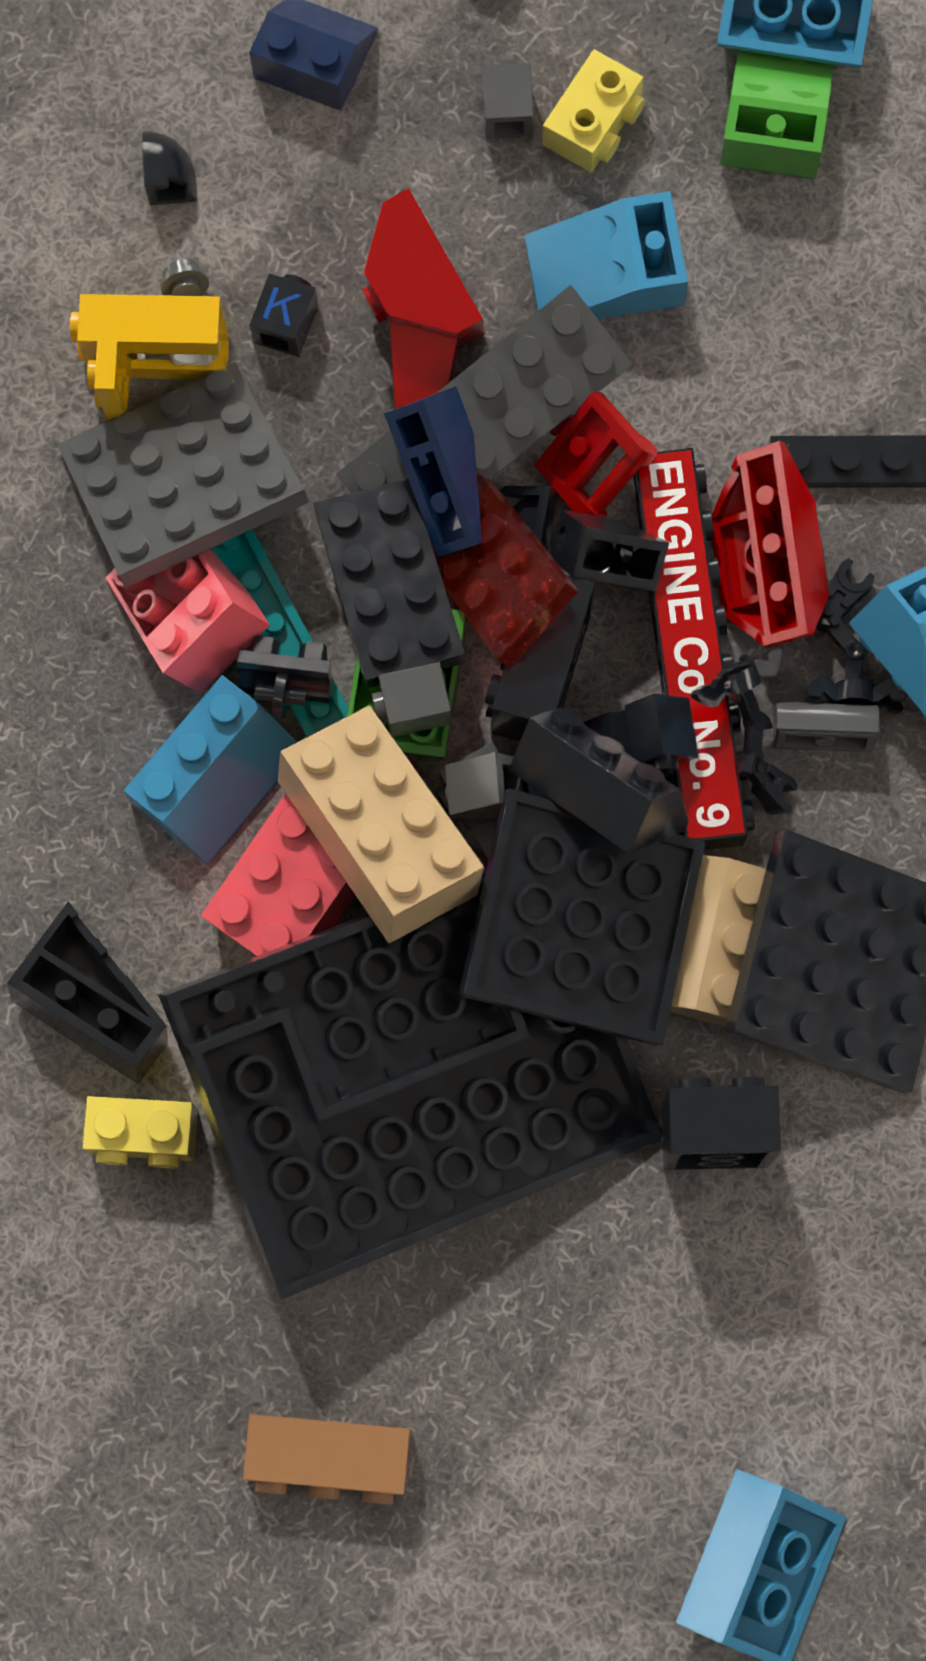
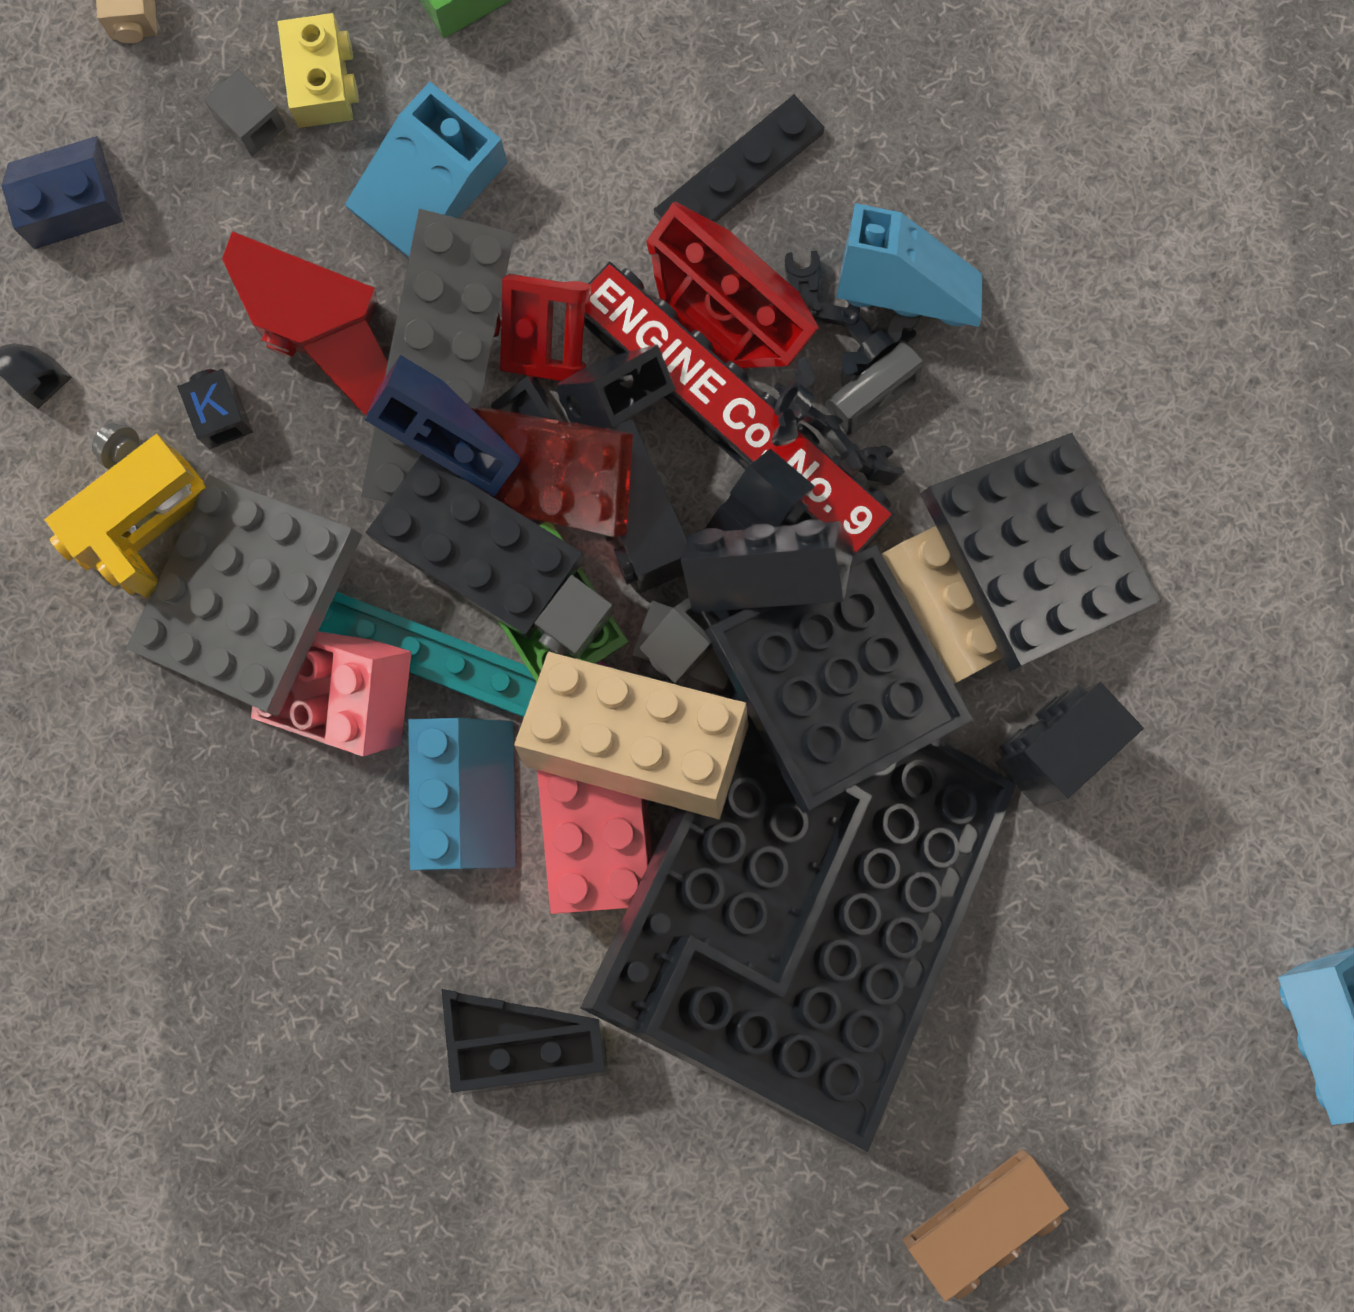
camera: 45 degrees left, 5 degrees up
light yellow brick [82,1096,198,1169] -> none
black hips [237,635,331,718] -> none

